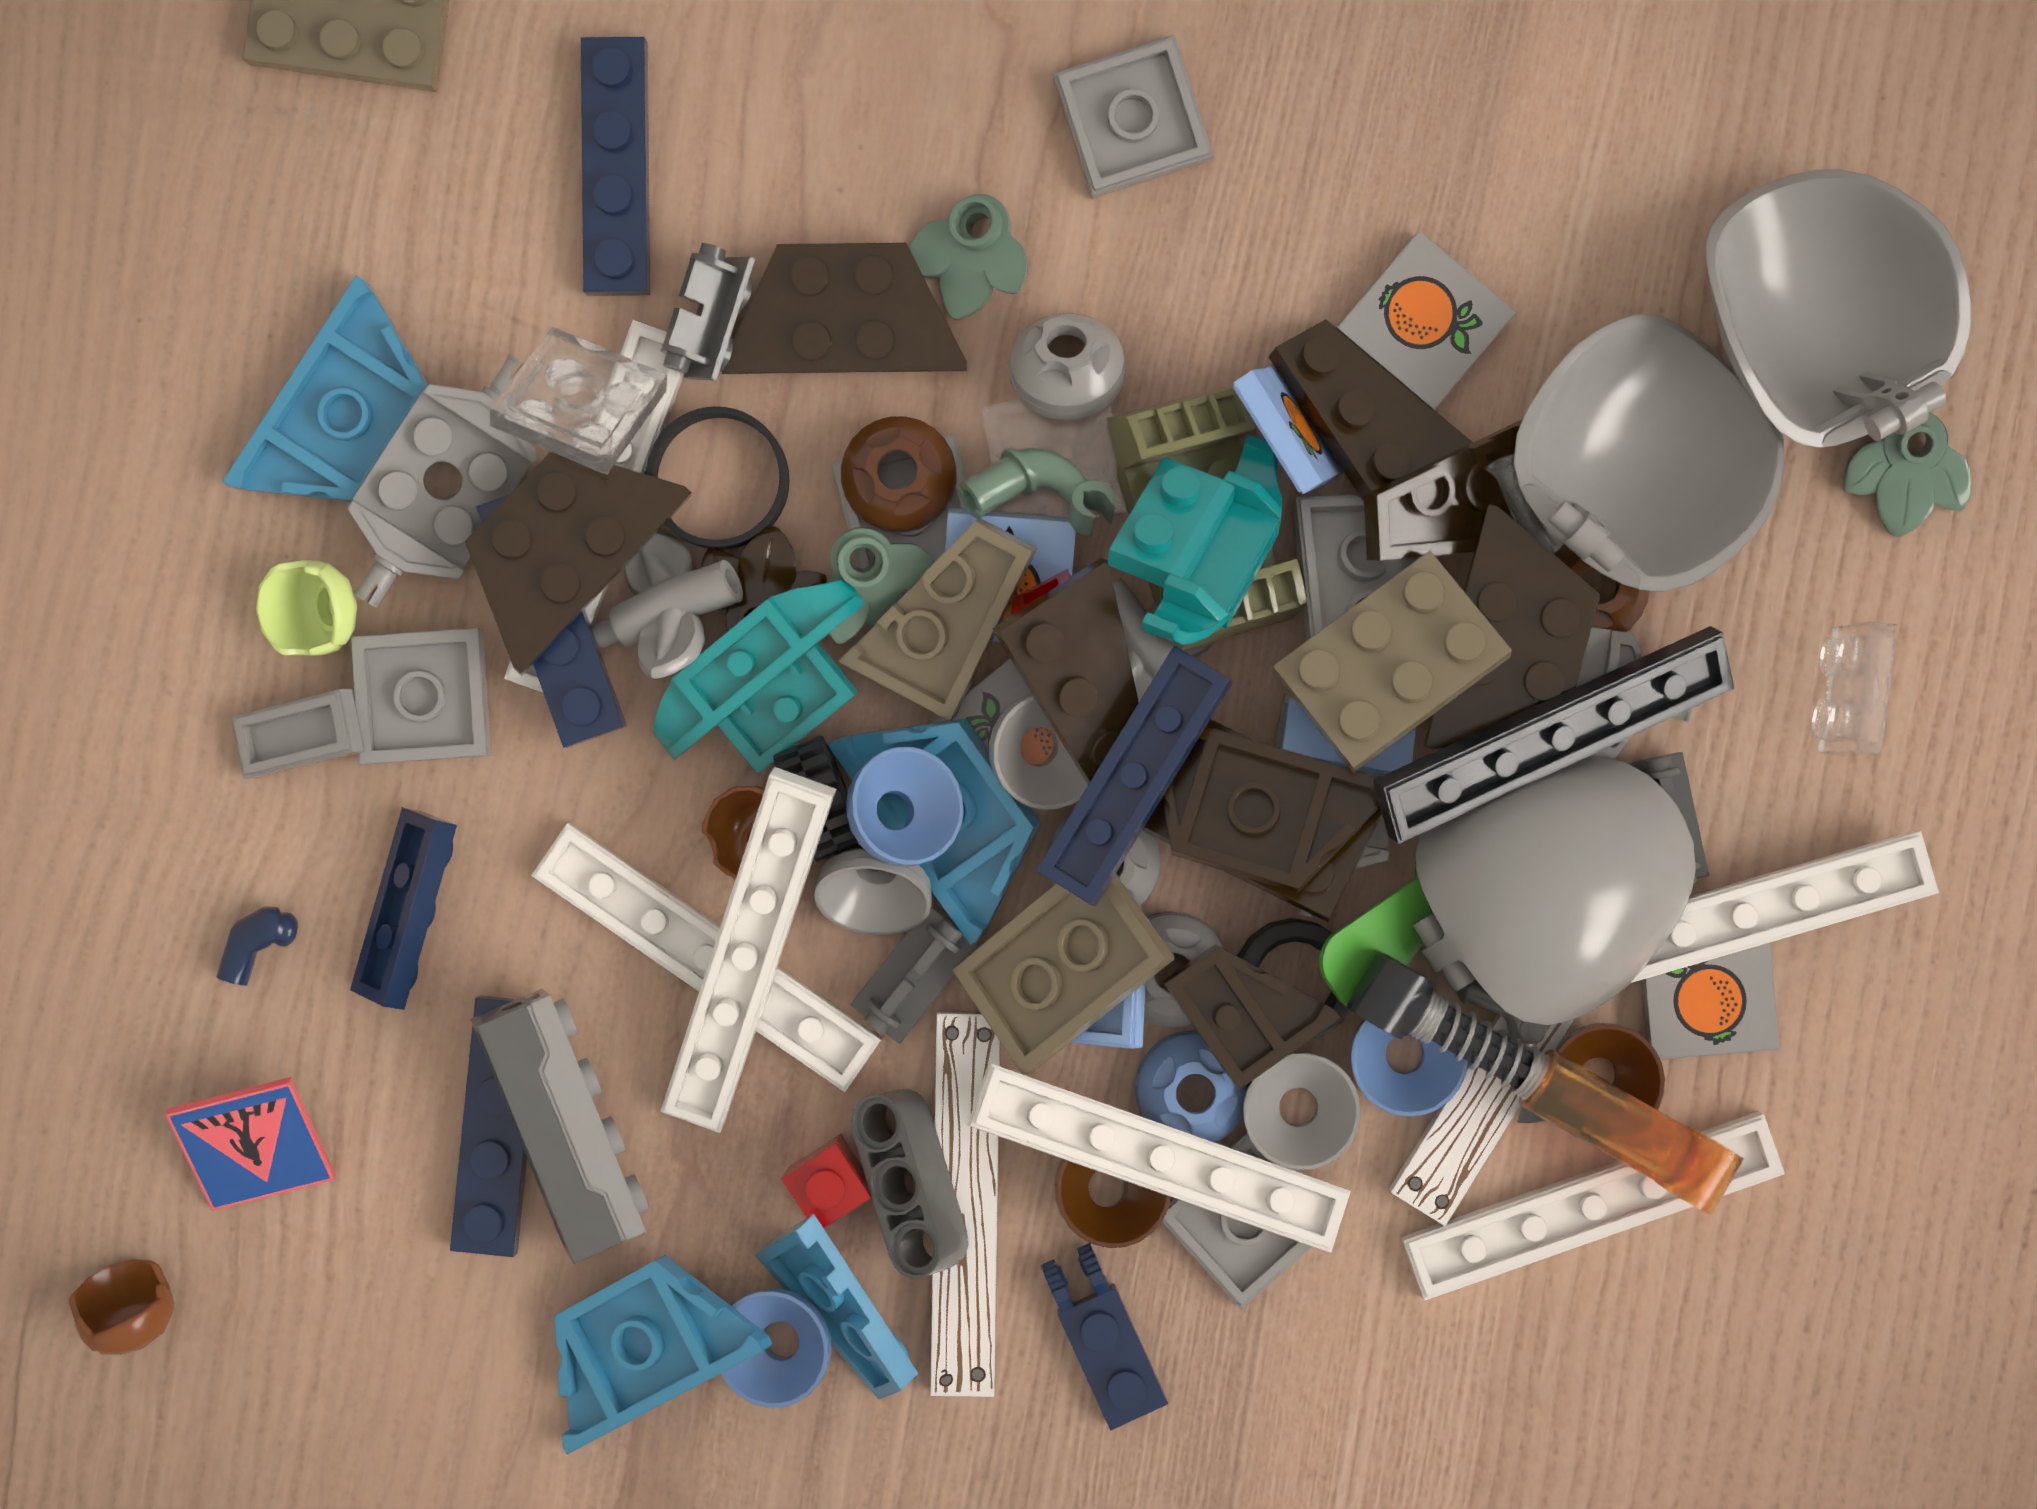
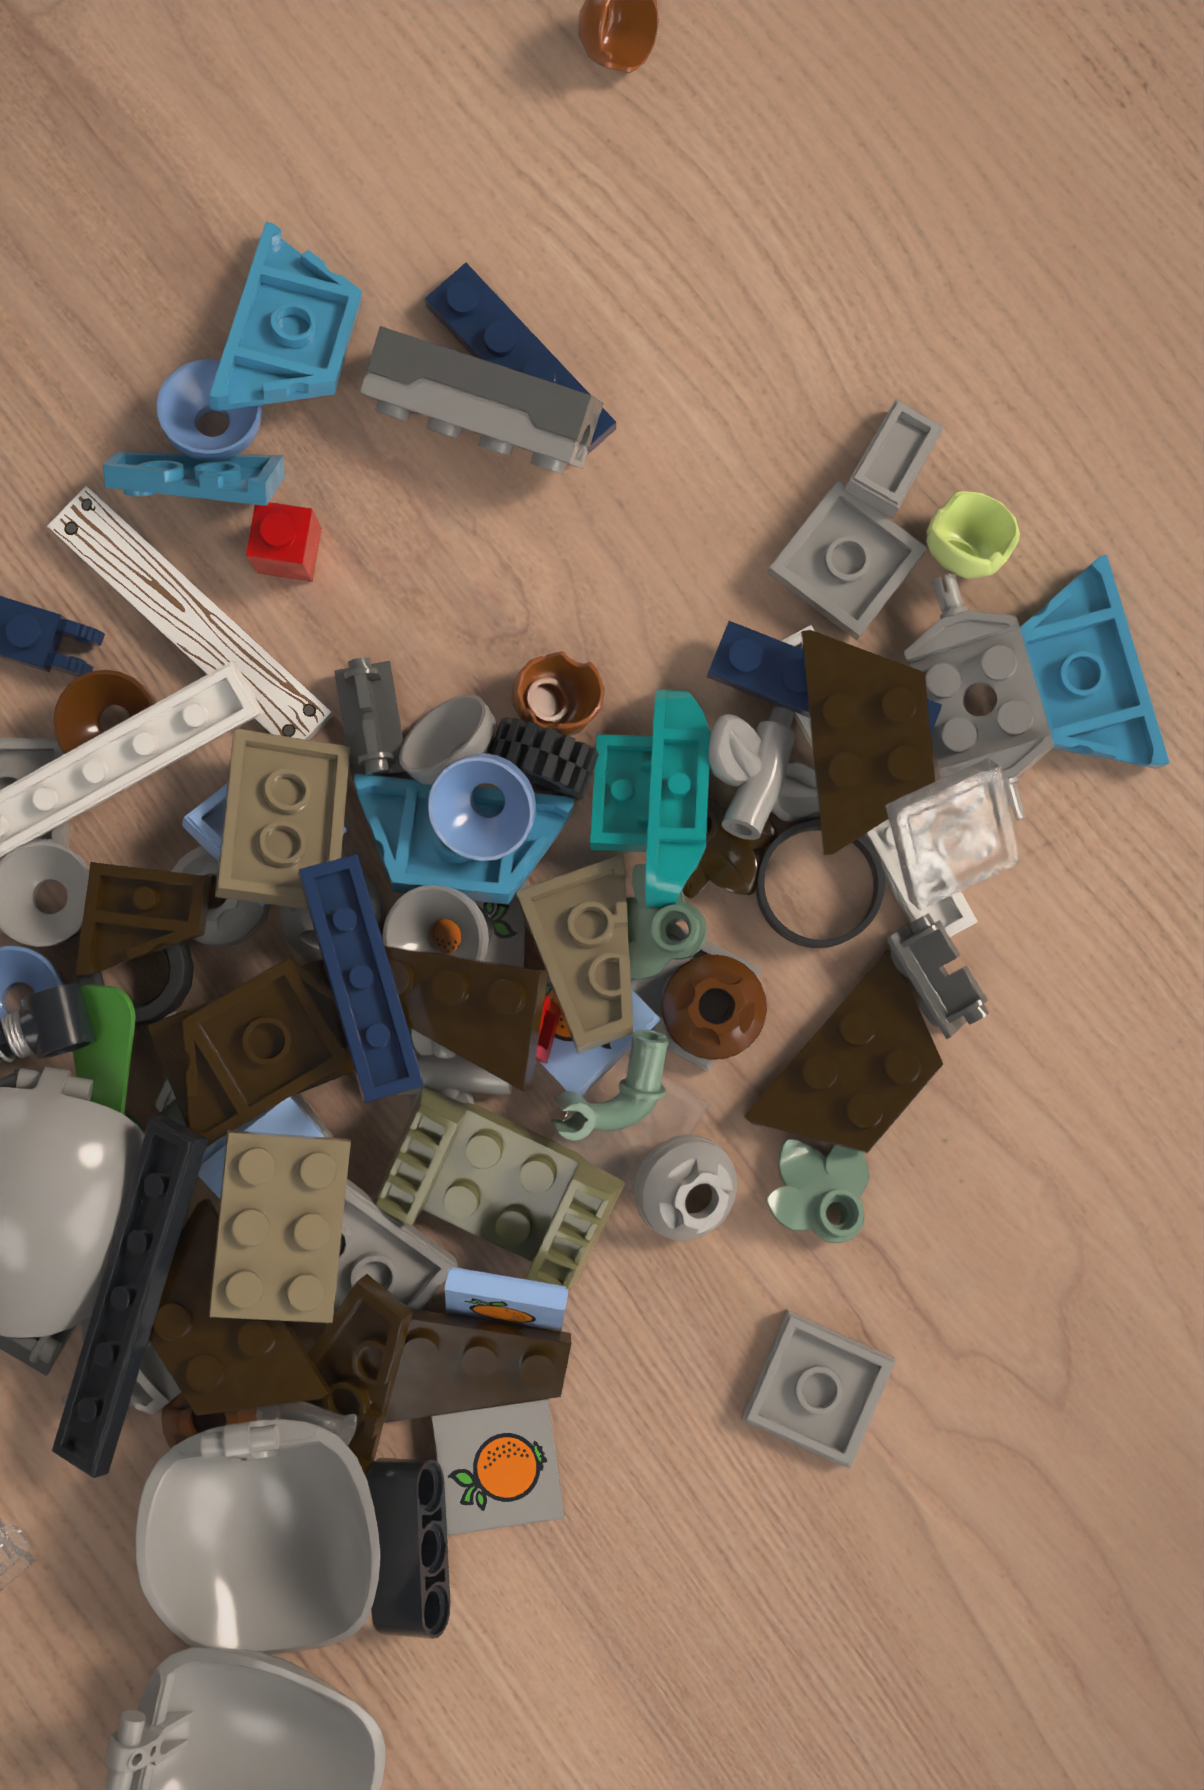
camera: 130 degrees right, 5 degrees down
piece [165,1077,335,1211] -> none
dark blue arm [216,906,298,986] -> none
dark blue plate [350,807,457,1010] -> none
white tile [531,823,882,1092] -> none
dark blue plate [581,37,650,296] -> none
white tile [660,767,836,1133] -> none
dark grey beam [851,1089,969,1278] -> none
teal plate [1108,434,1282,645] -> none
medium blue piece [1135,1030,1250,1142] -> none
sand green plate [1843,413,1972,537] -> none
none -> black beam [367,1458,451,1639]

